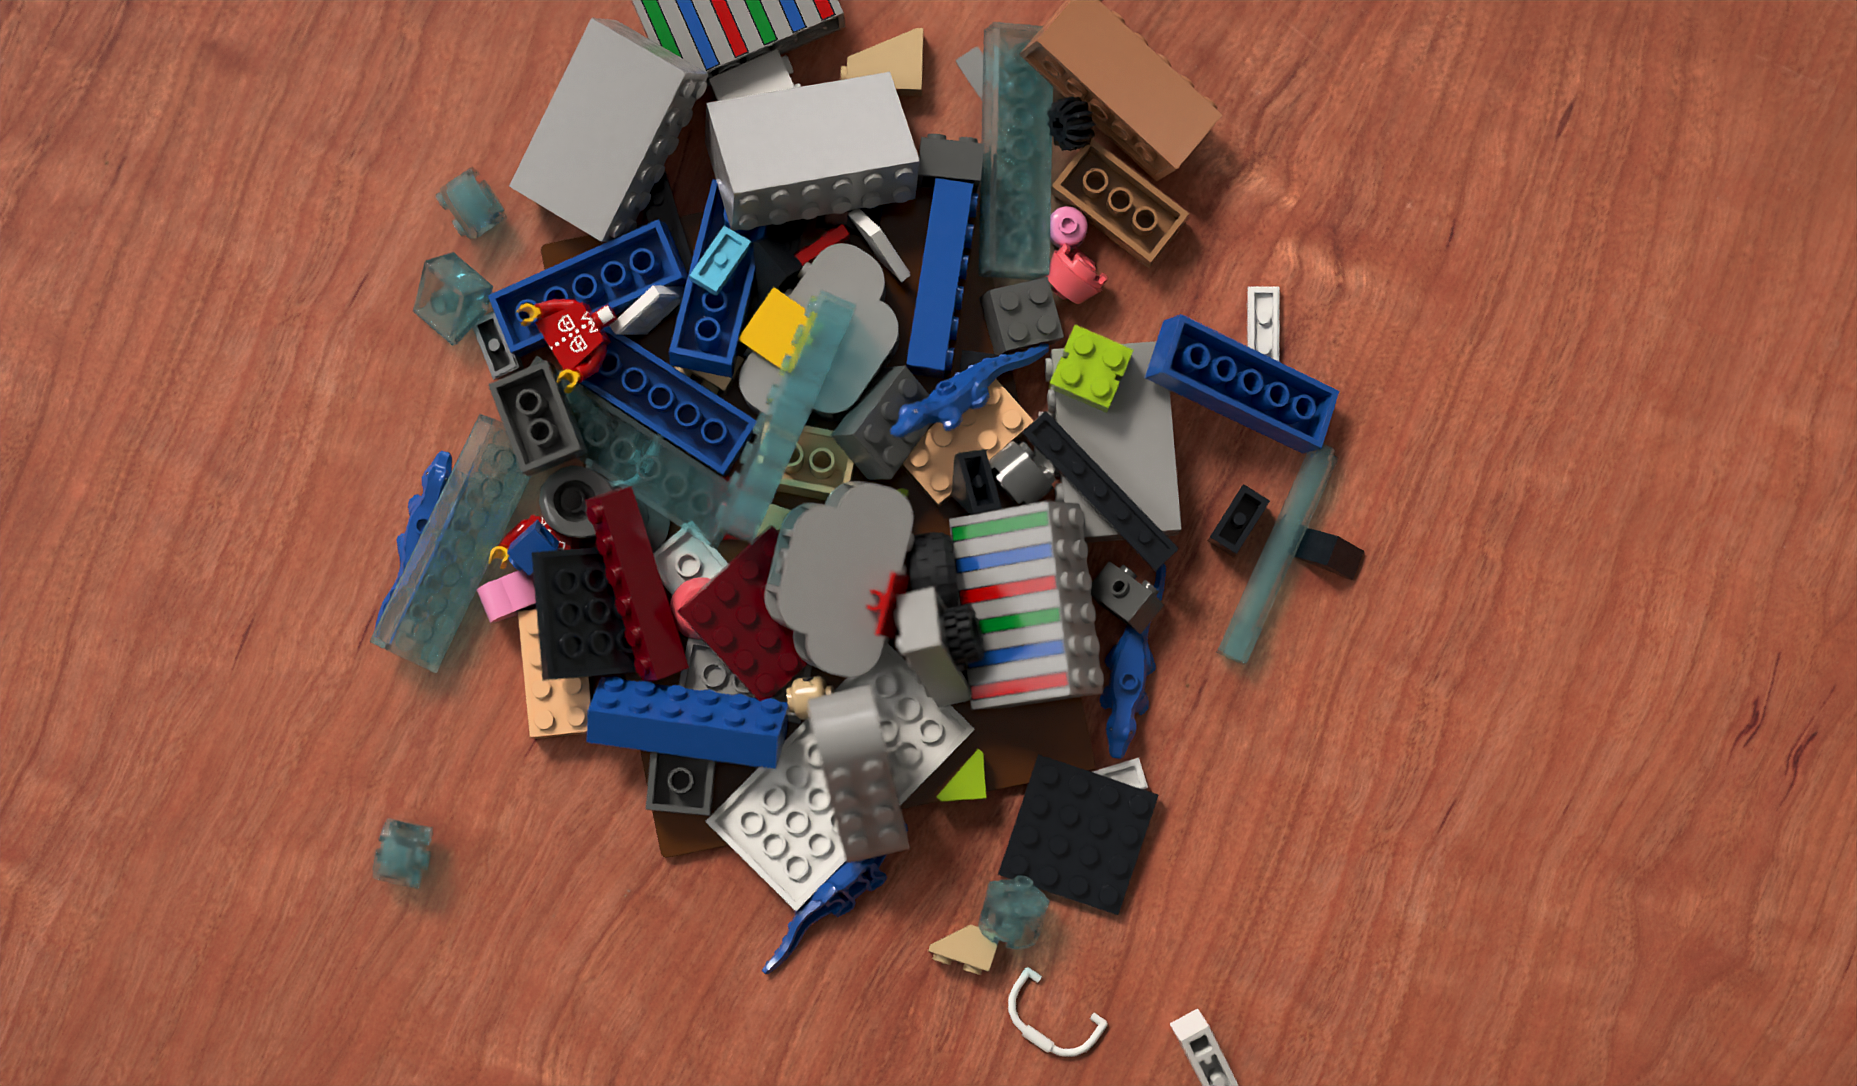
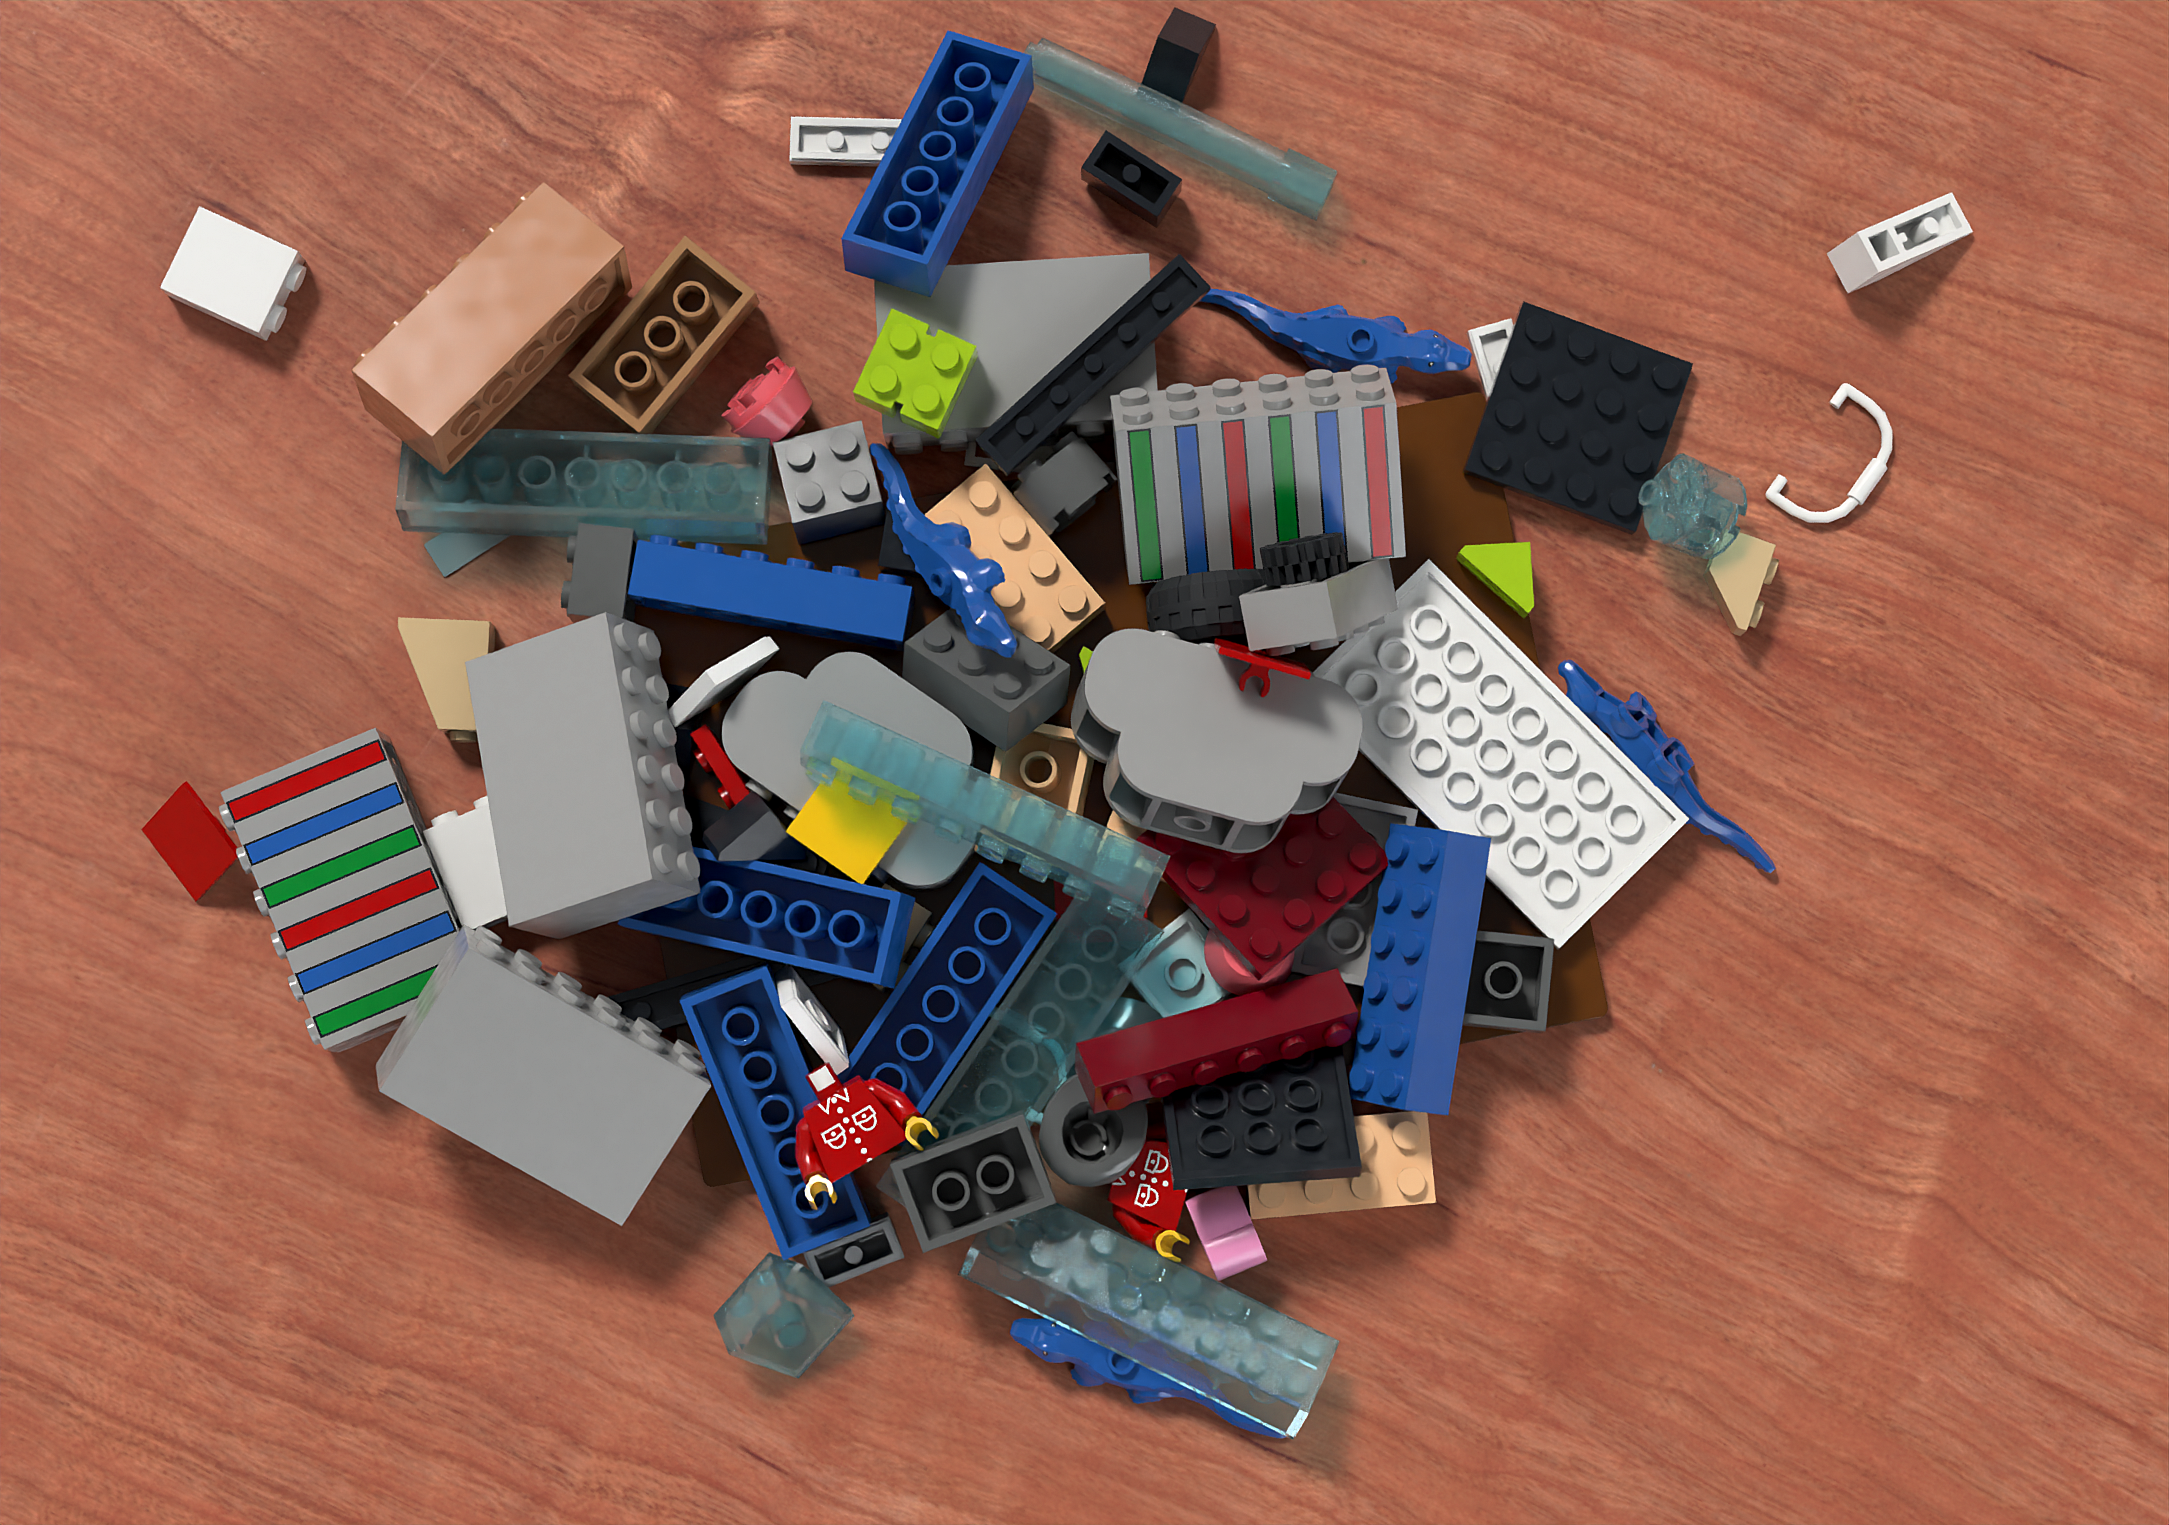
camera: 90 degrees left, 0 degrees up
clear light blue brick [373,818,433,889] -> none
clear light blue brick [435,167,507,240] -> none
blue brick [507,519,559,576] -> none
medium azure plate [689,226,751,296] -> none
tan head [787,676,834,720] -> none
light grey brick [807,684,910,864] -> none
black slope [951,450,1002,515] -> none
black gear [1046,96,1096,151] -> none
bright pink head [1047,206,1088,249] -> none
dark grey brick [1090,561,1164,634] -> none

